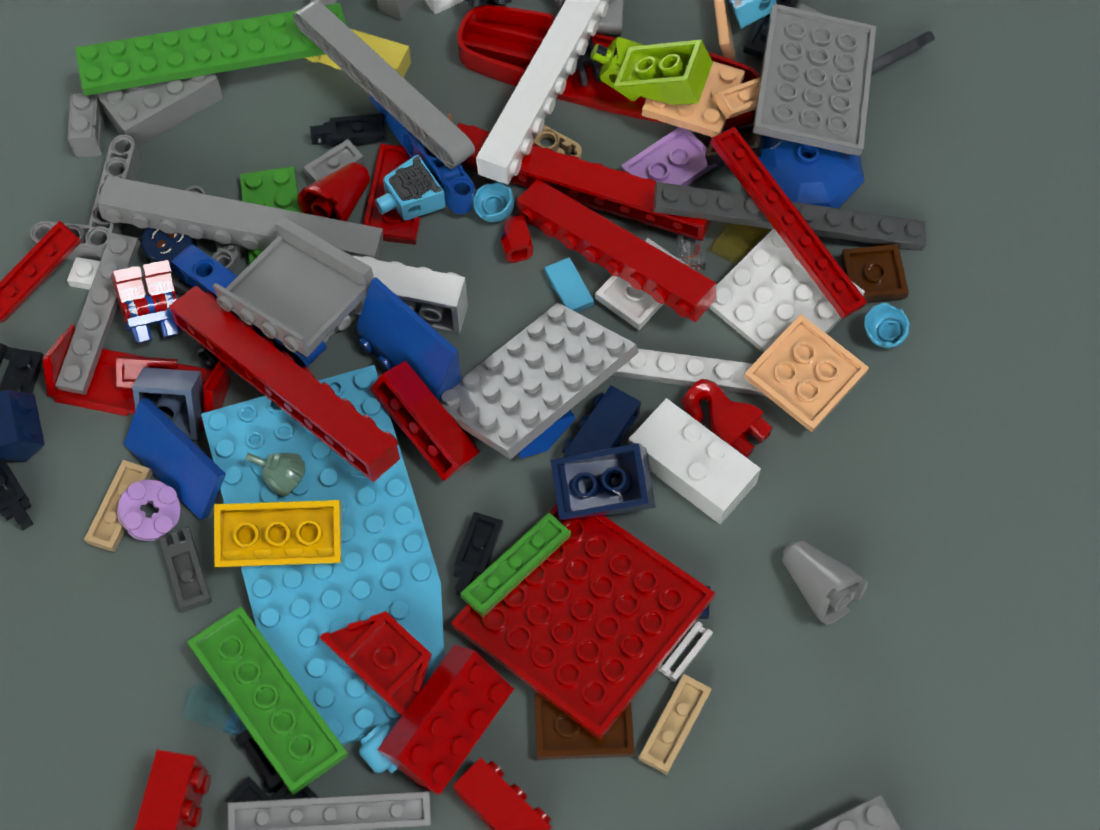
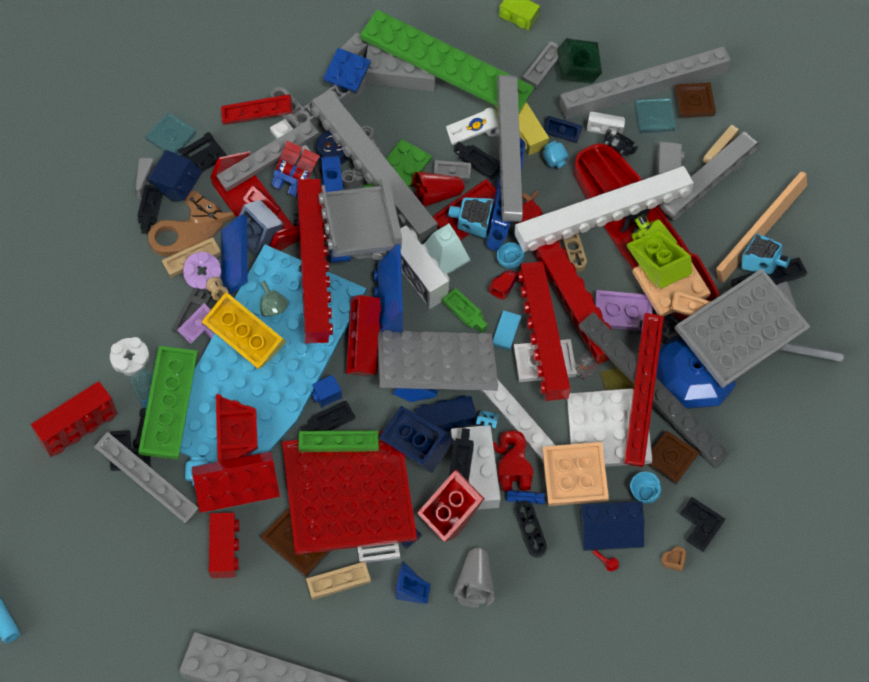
camera: 40 degrees right, 0 degrees up
none -> white plate [110,337,150,376]
none -> medium nougat animal [148,191,235,257]
none -> lavender plate [177,303,215,344]
none -> tan bush [206,277,229,301]
none -> blue brick [311,375,342,408]
none -> blue plate [323,48,371,94]
none -> blue slope [396,561,431,604]
none -> red slope [417,470,485,542]
none -> light aqua slope [424,224,471,275]
none -> bright green hinge [442,288,488,333]
none -> white door [446,108,499,145]
none -> black hinge [449,428,474,482]
none -> medium azure tile [476,410,499,428]
none -> blue axle [506,490,546,505]
none -> black beam [515,501,547,558]
none -> medium azure head [542,141,569,169]
none -> dark blue slope [544,116,583,143]
none -> dark blue slope [580,502,645,551]
none -> red hand [593,549,619,572]
none -> medium nougat tile [661,546,686,572]
none -> black plate [680,497,726,552]

